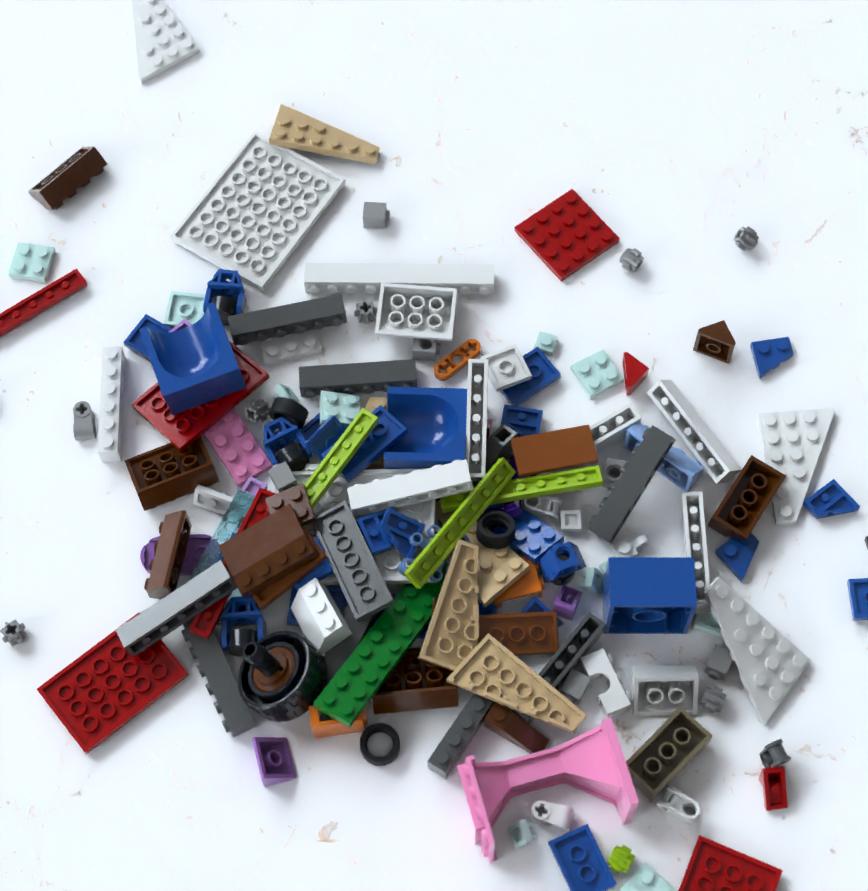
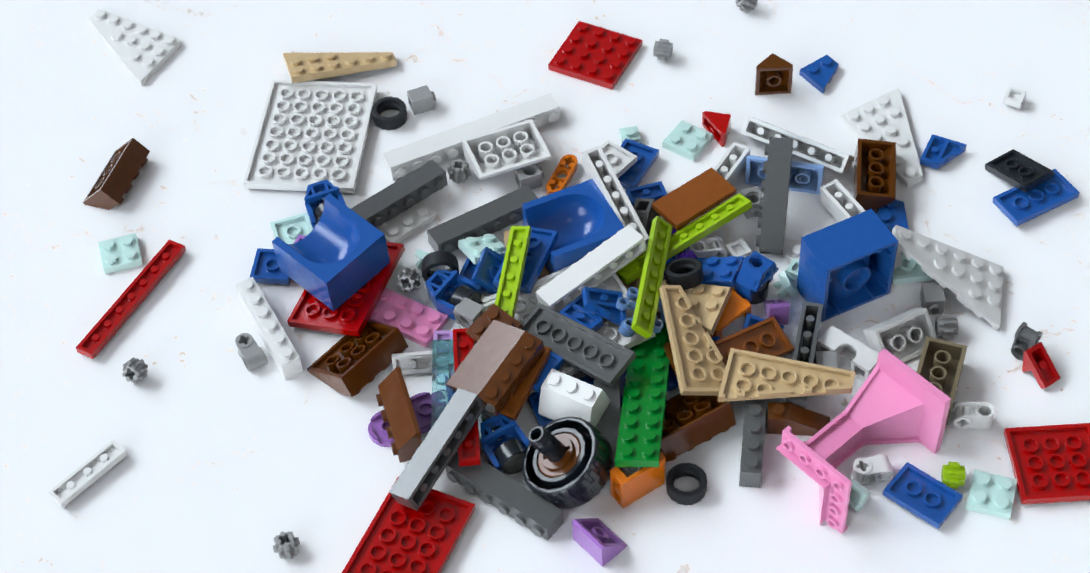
camera: 25 degrees left, 15 degrees down
none -> black tyre [372,97,407,130]

